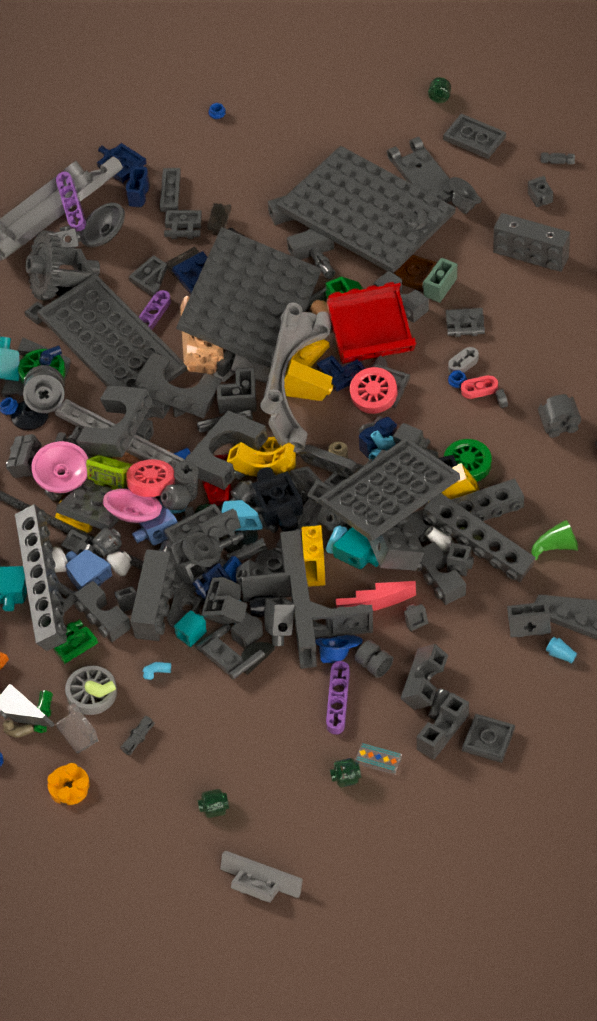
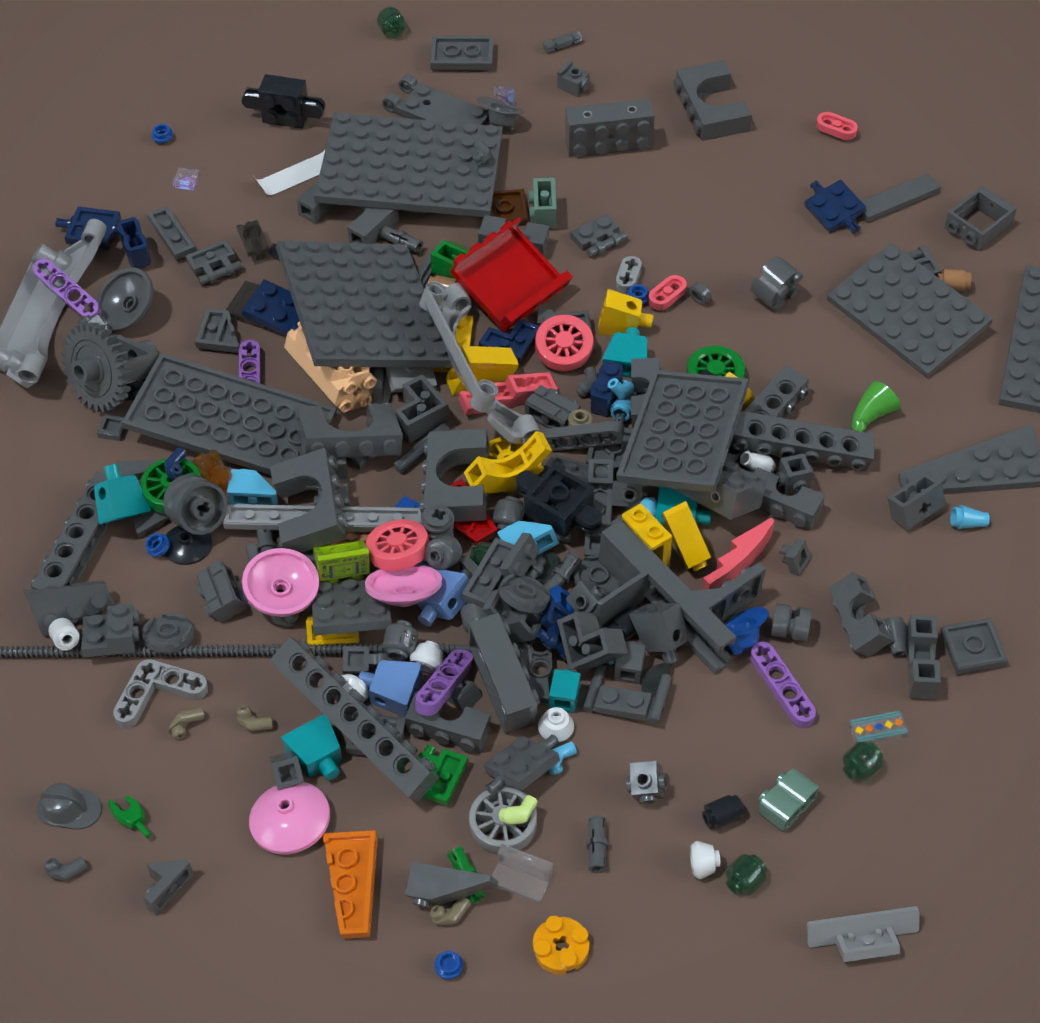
camera: 35 degrees left, 0 degrees up
none -> clear tile [172,168,200,191]
none -> clear orange hips [193,449,232,490]
none -> medium azure slope [227,469,279,505]
none -> black brick [241,74,326,129]
none -> white sticker [252,150,325,195]
none -> medium lavender beam [415,649,473,716]
none -> coral slope [458,372,558,415]
none -> dark grey plate [484,734,560,794]
none -> clear tile [493,85,515,107]
none -> dark grey brick [525,385,580,428]
none -> white cone [538,707,574,742]
none -> yellow torso [597,289,653,336]
none -> teal torso [602,327,647,378]
none -> brick [626,760,667,804]
none -> yellow slope [660,501,711,572]
none -> white cone [690,841,720,879]
none -> black brick [702,795,745,830]
none -> sand green brick [758,768,819,832]

